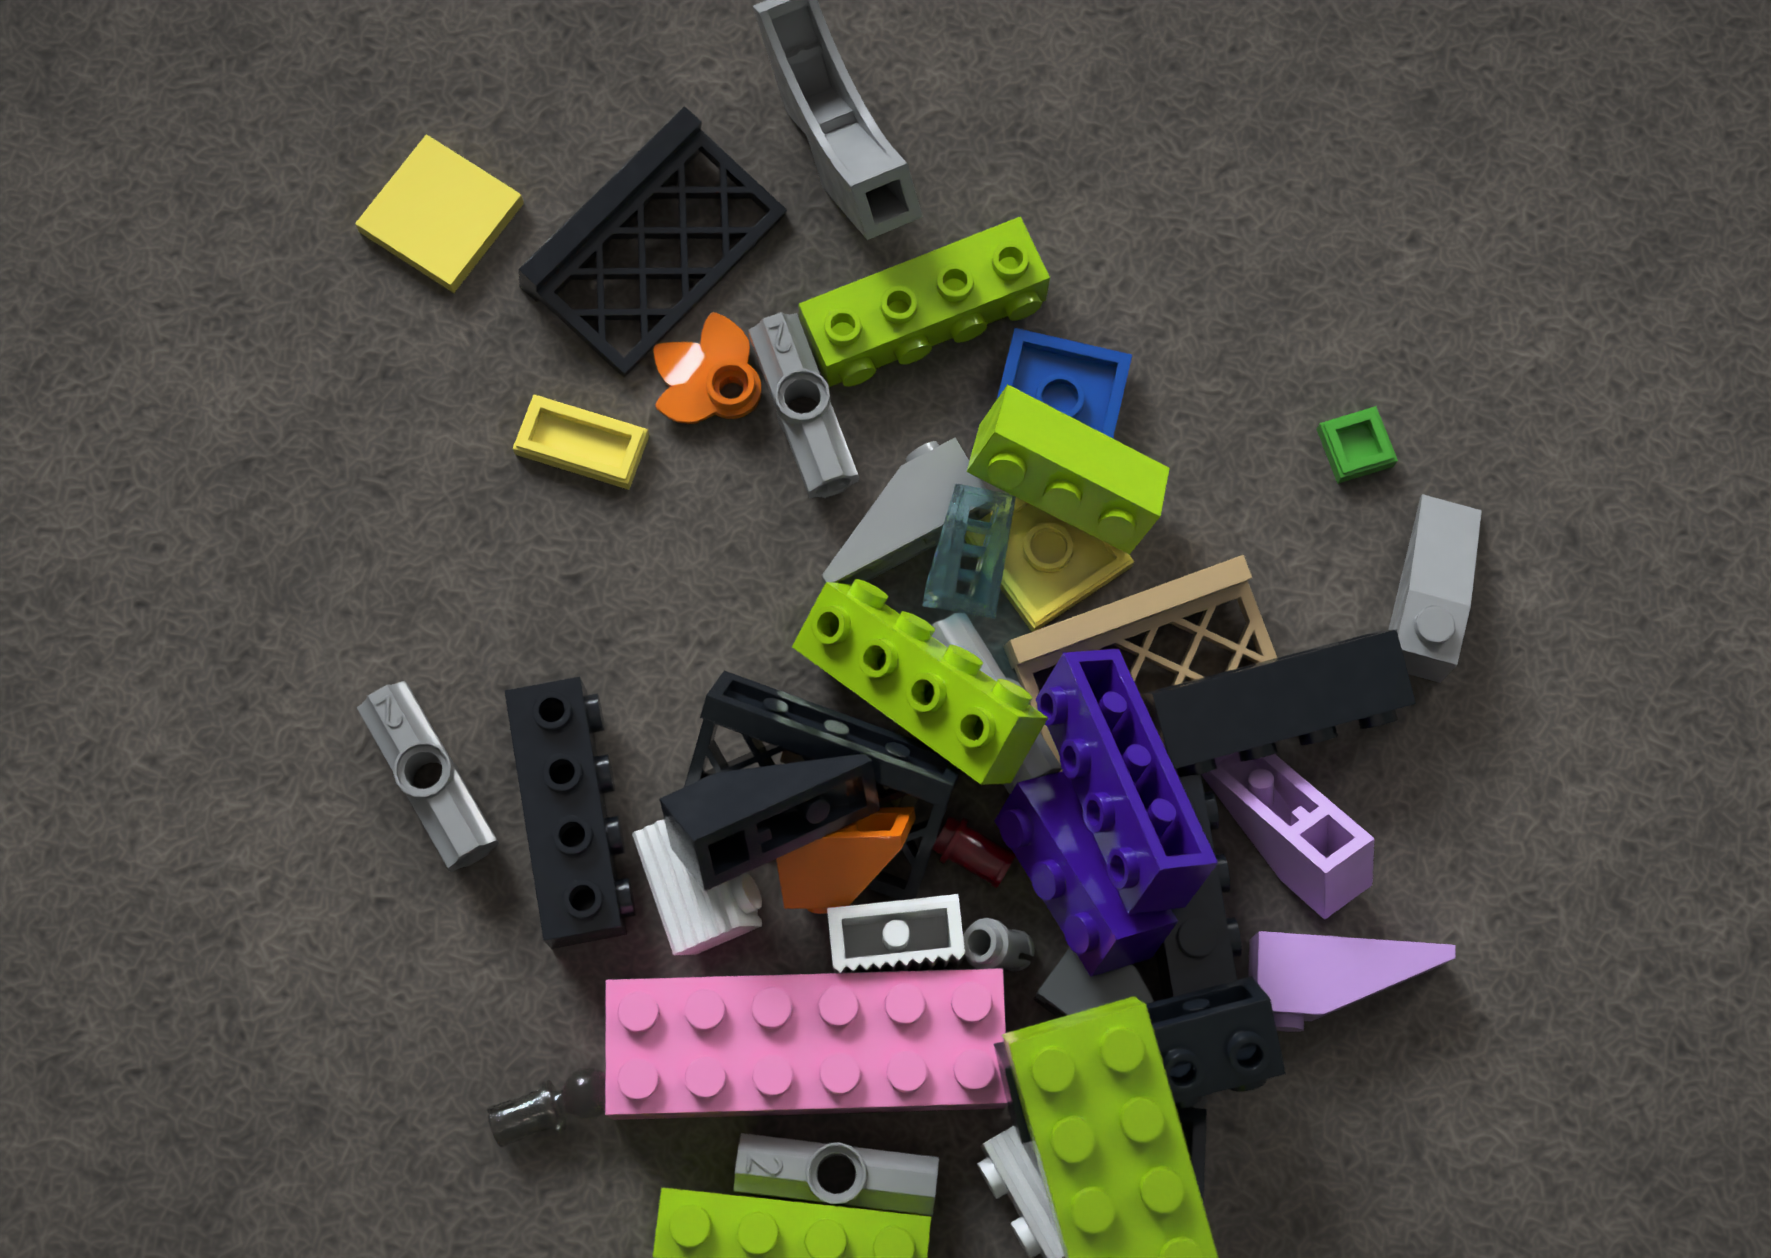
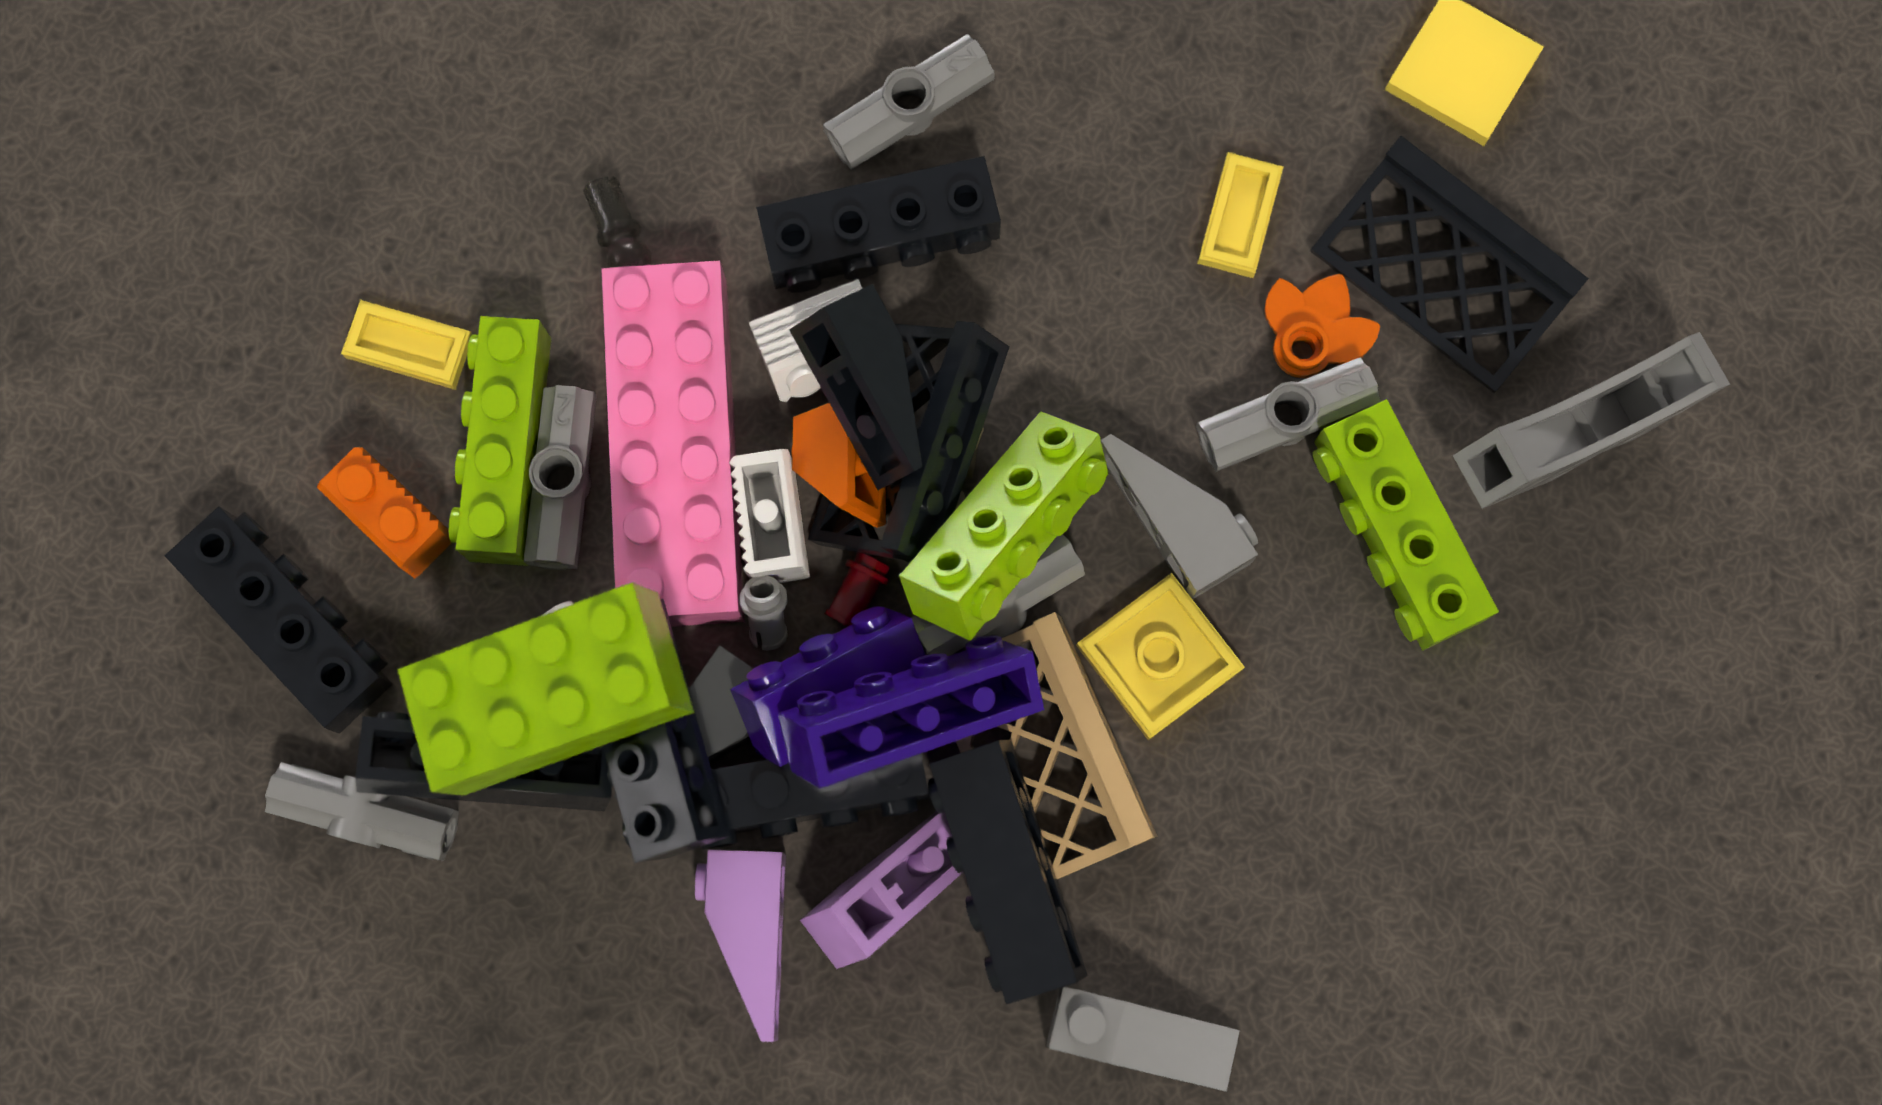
camera: 90 degrees right, 5 degrees up
clear light blue slope [922,484,1016,618] -> none
lime brick [966,384,1170,555] -> none
blue plate [997,328,1132,438] -> none
bright green tile [1316,406,1398,484] -> none

